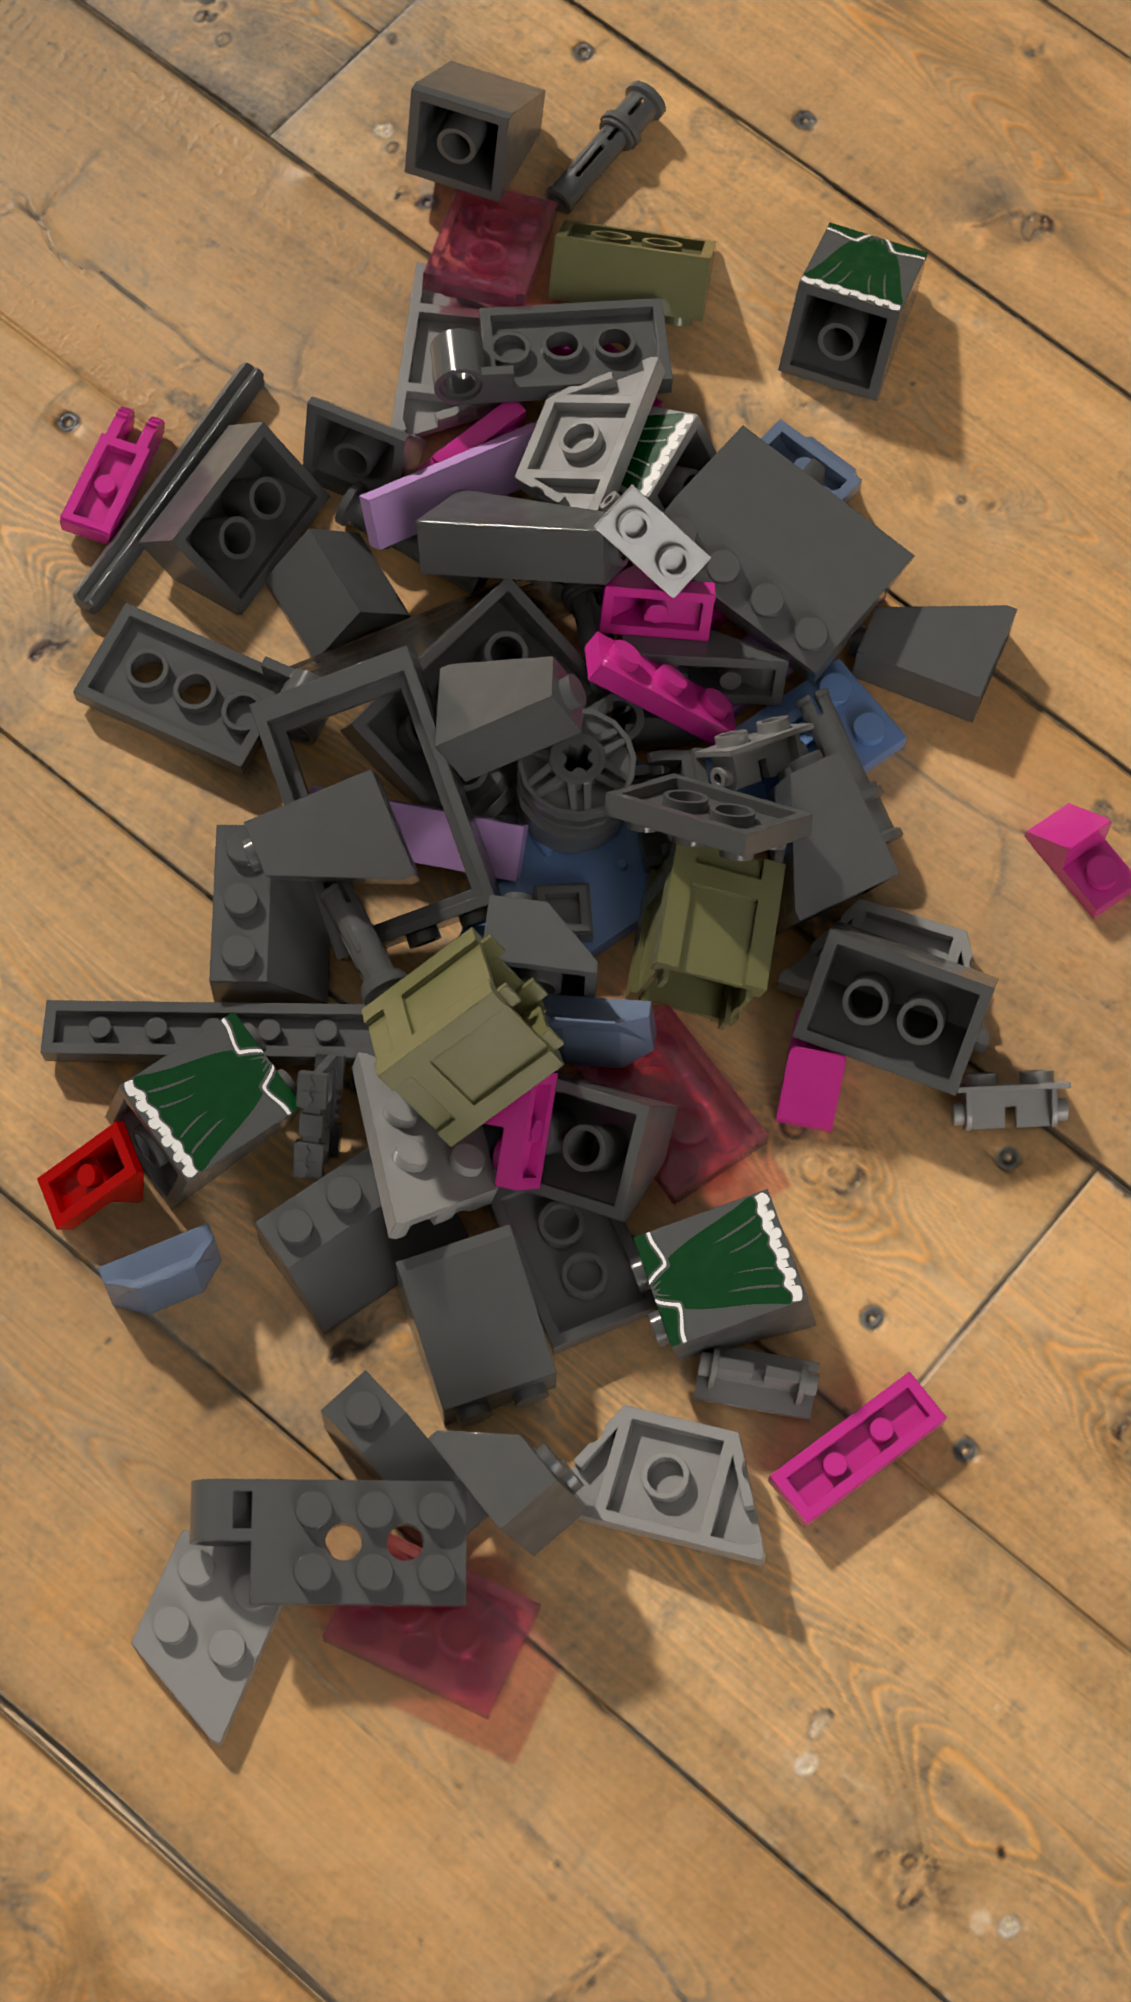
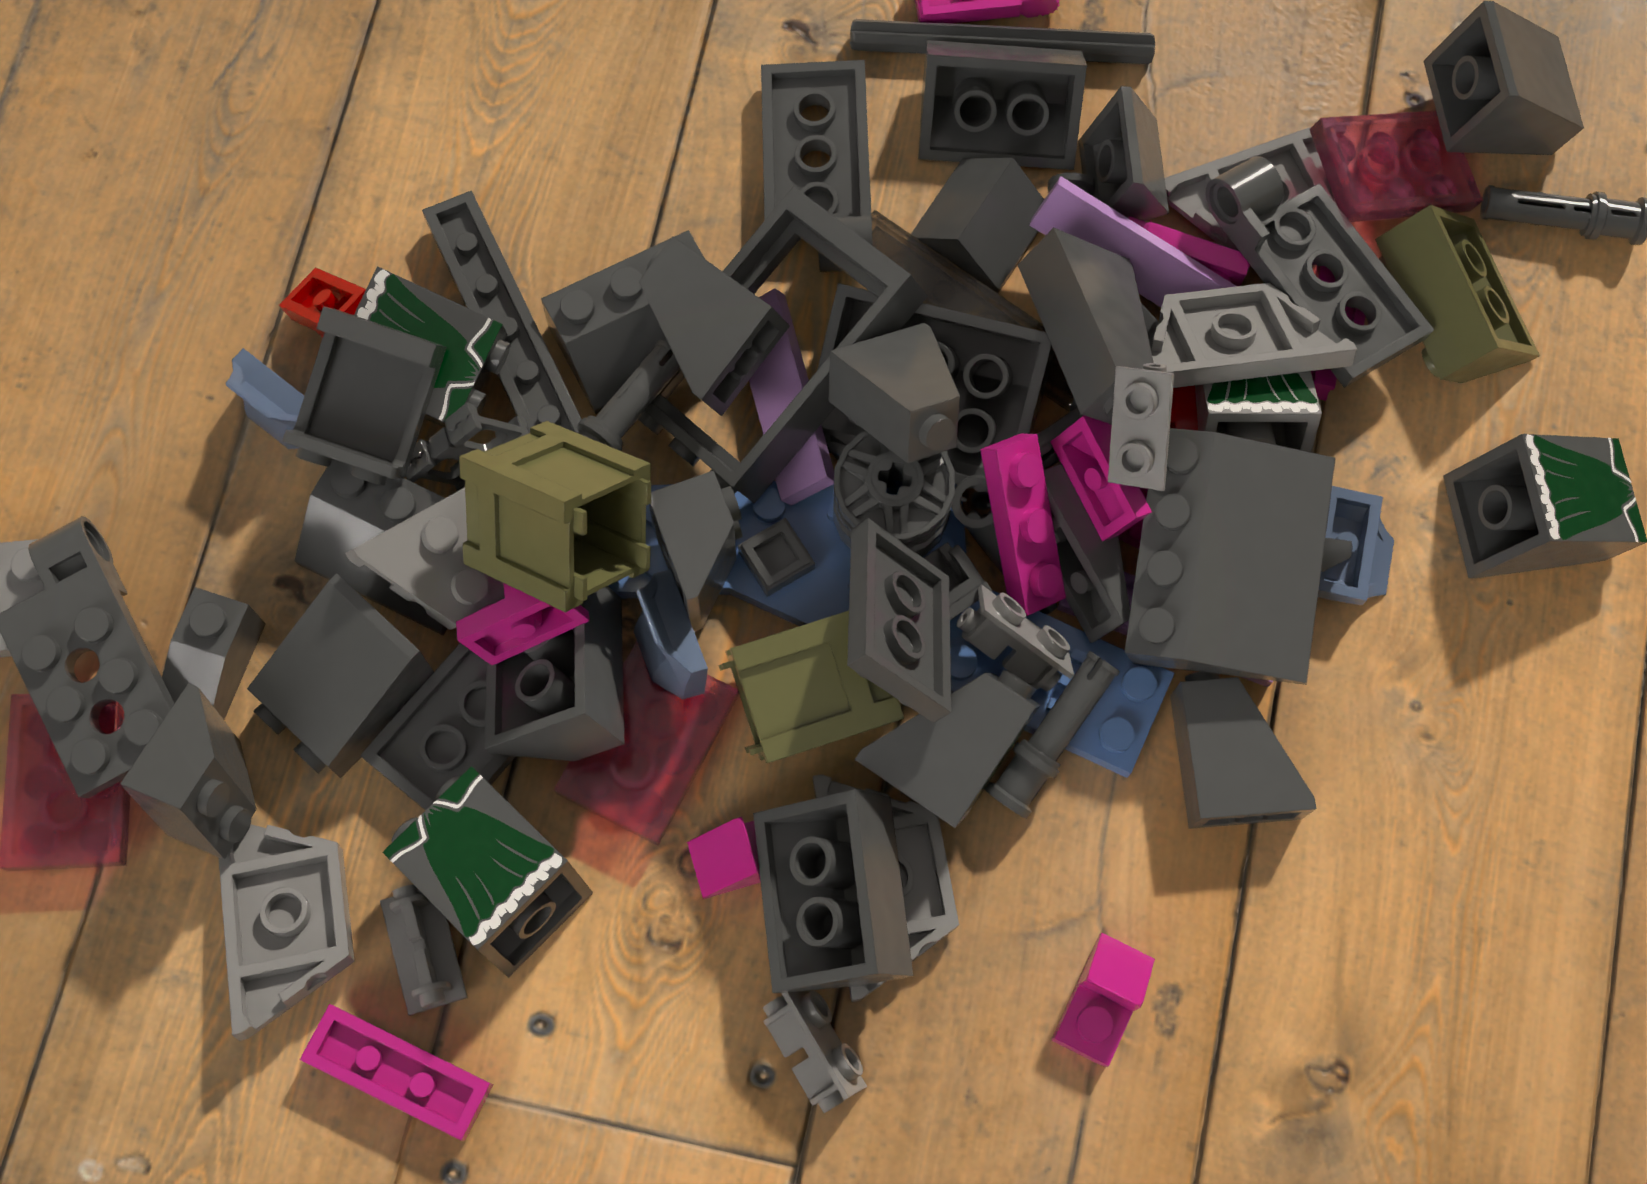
camera: 60 degrees right, 5 degrees up
none -> dark grey panel [282,306,447,485]

